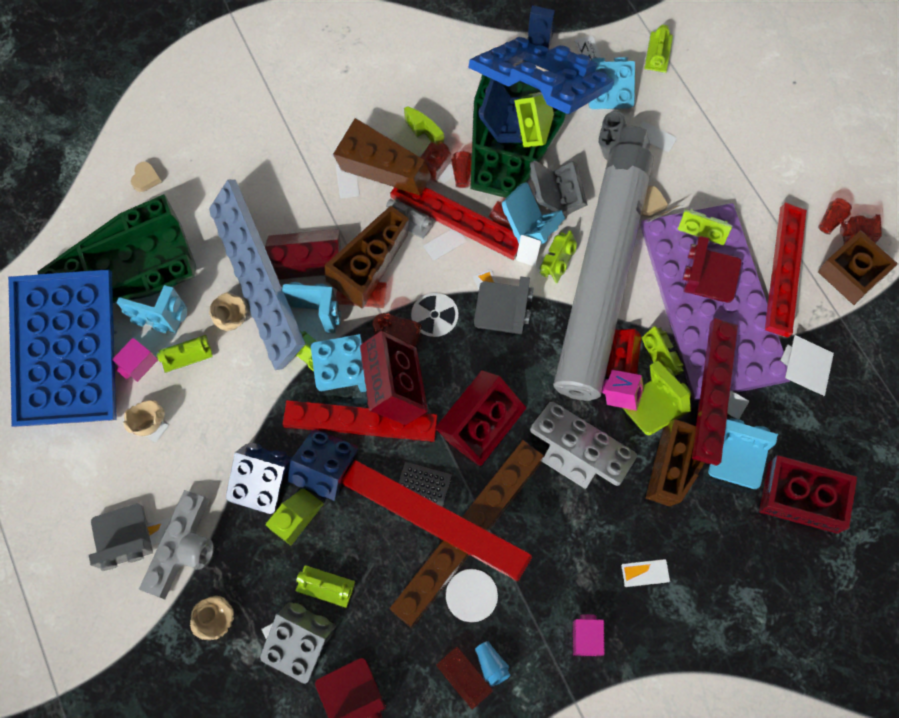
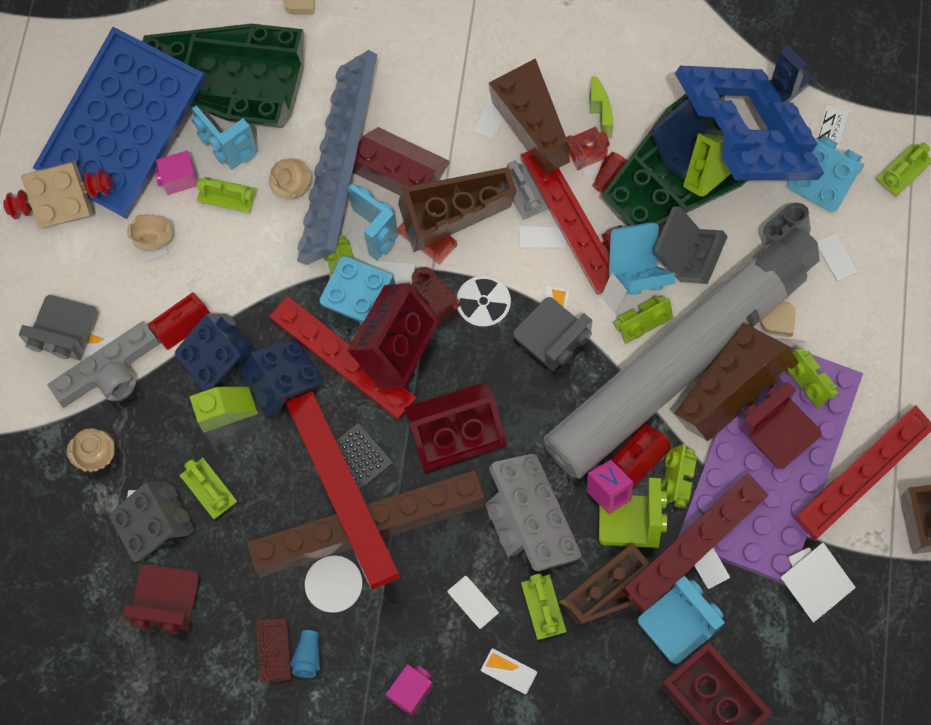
camera: 35 degrees right, 0 degrees up
none -> tan plate [3,161,113,229]
none -> red slope [147,292,210,350]
none -> white sticker [368,260,415,285]
none -> white sticker [447,576,499,629]
none -> lime hinge [521,574,566,640]
none -> reddish brown wedge [674,323,799,442]

